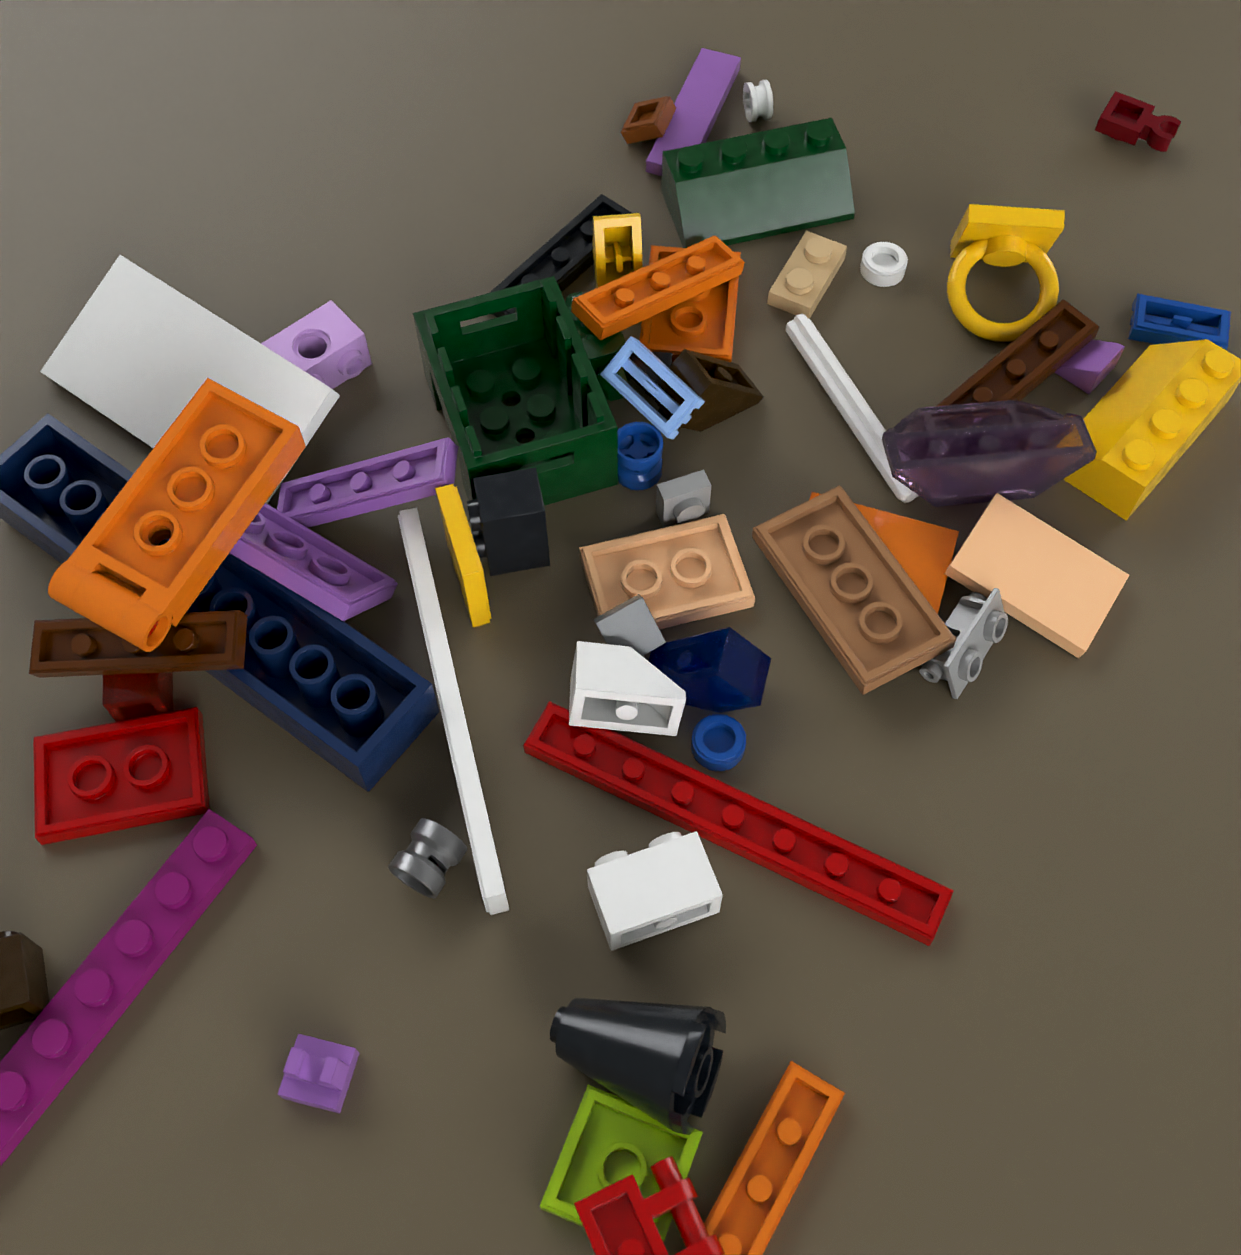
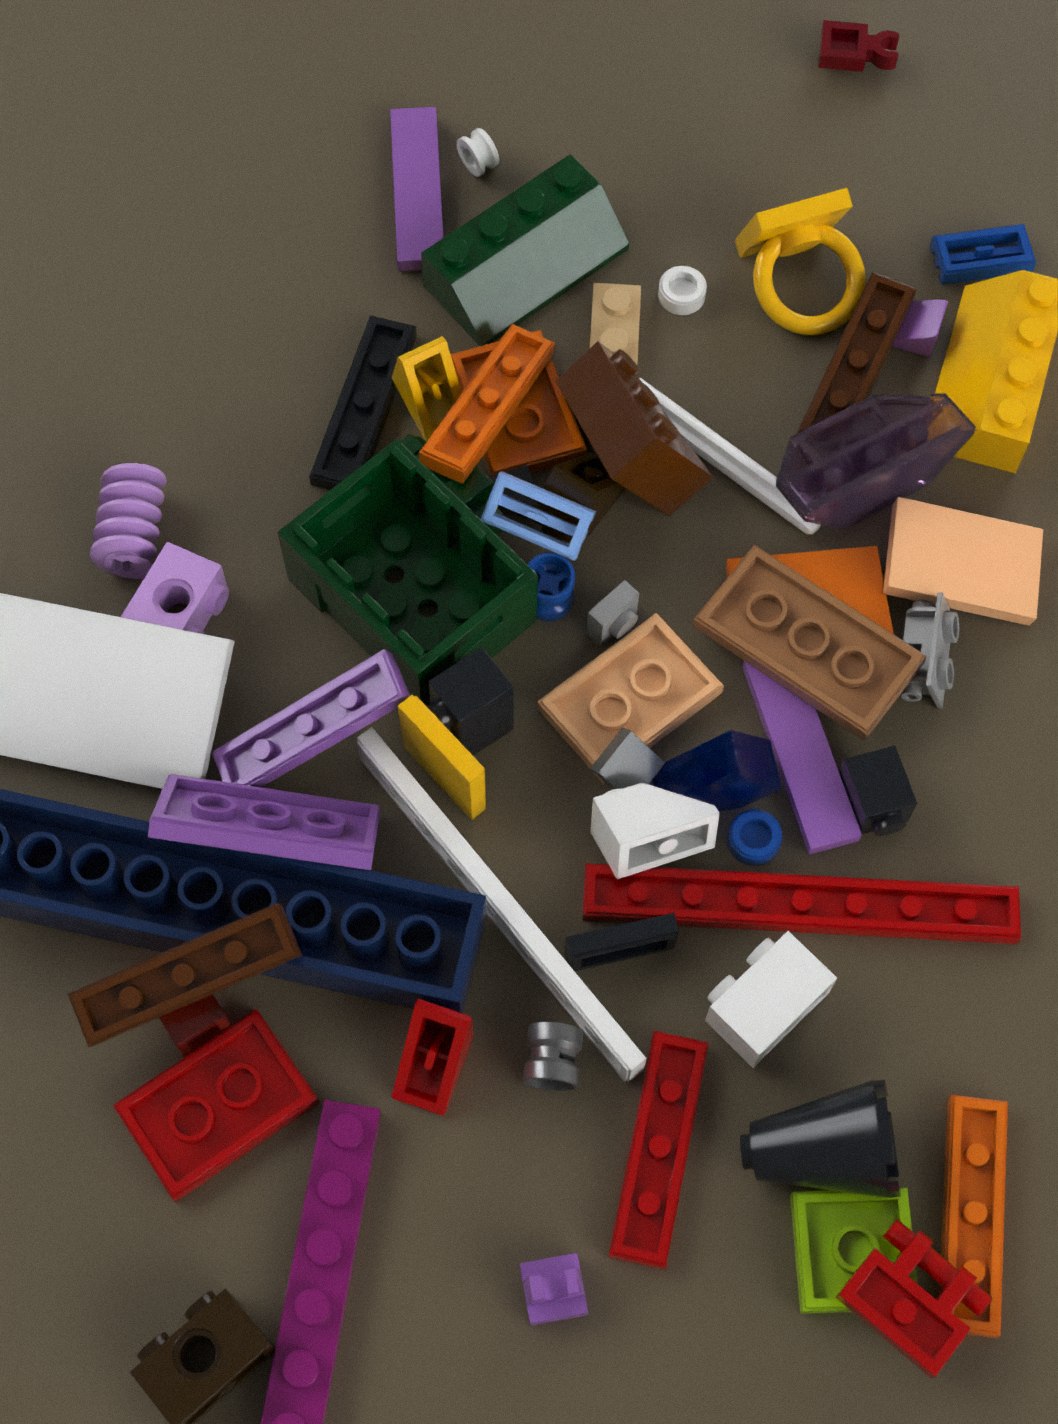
camera: 25 degrees left, 5 degrees up
orange hinge [48,378,306,652] -> none
dark orange tile [621,96,676,144] -> none
none -> lavender piece [89,463,167,579]
none -> red slope [391,999,474,1116]
none -> reddish brown wedge [555,341,713,517]
none -> black tile [565,913,679,971]
none -> red tile [608,1031,709,1270]
none -> medium lavender tile [742,661,862,855]
none -> black brick [839,745,918,836]

